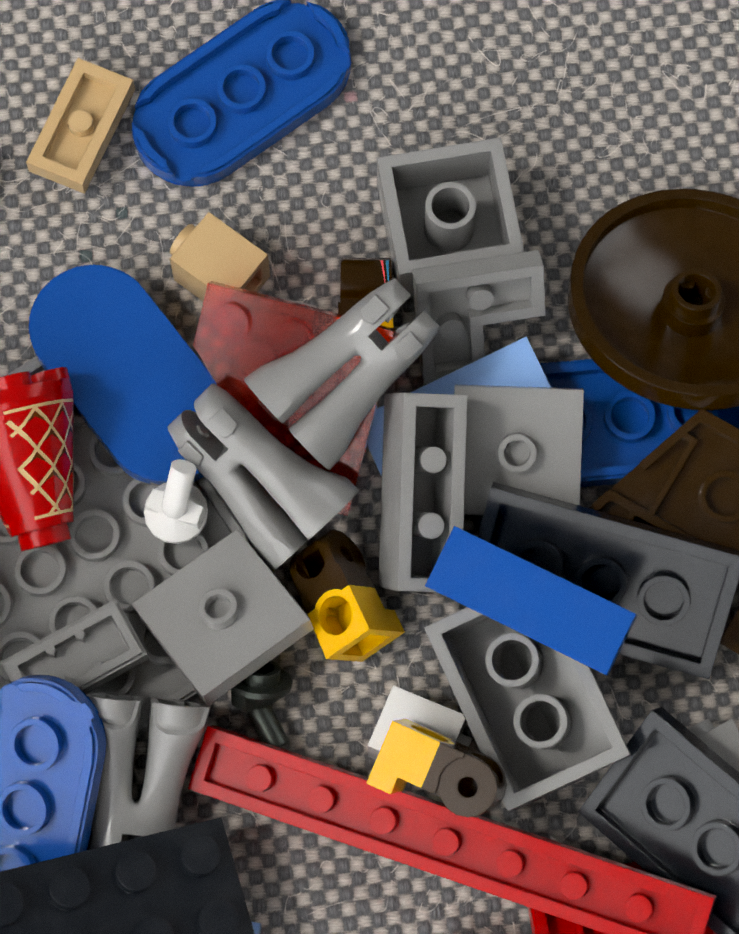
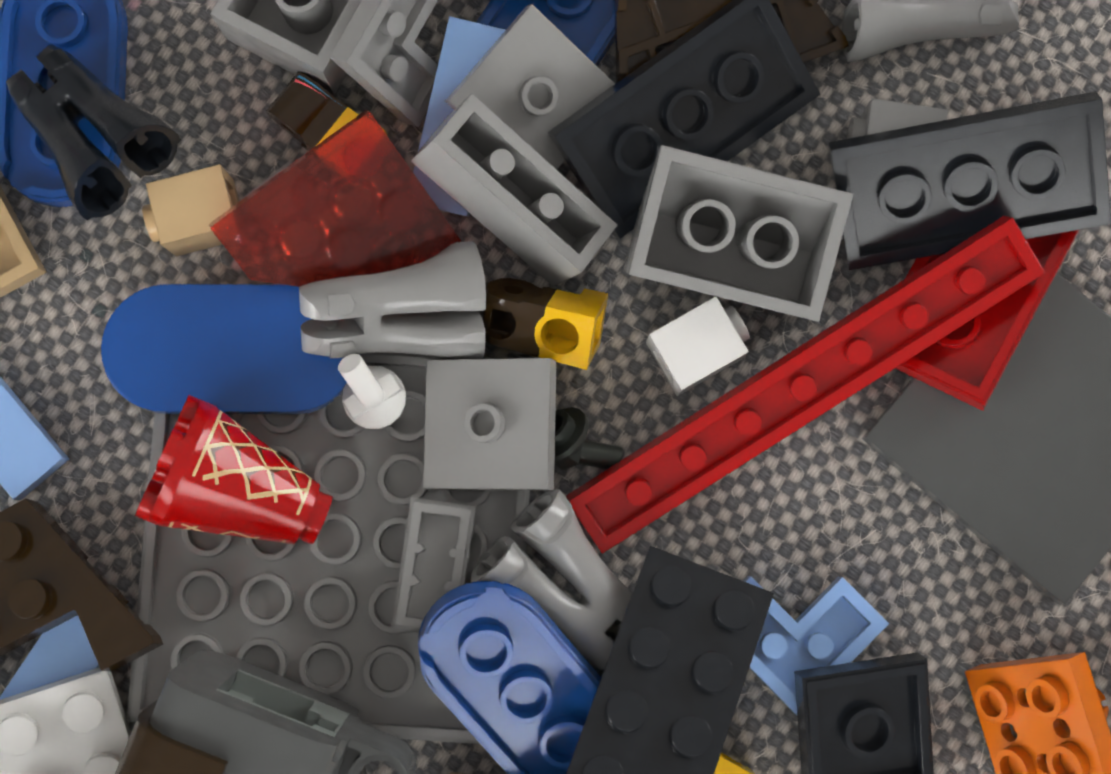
camera: 50 degrees left, 10 degrees up
light grey piece [244,278,440,470] -> none
leg [366,718,507,817] -> none
blue tile [425,526,638,676] -> none
none -> black piece [6,44,181,221]

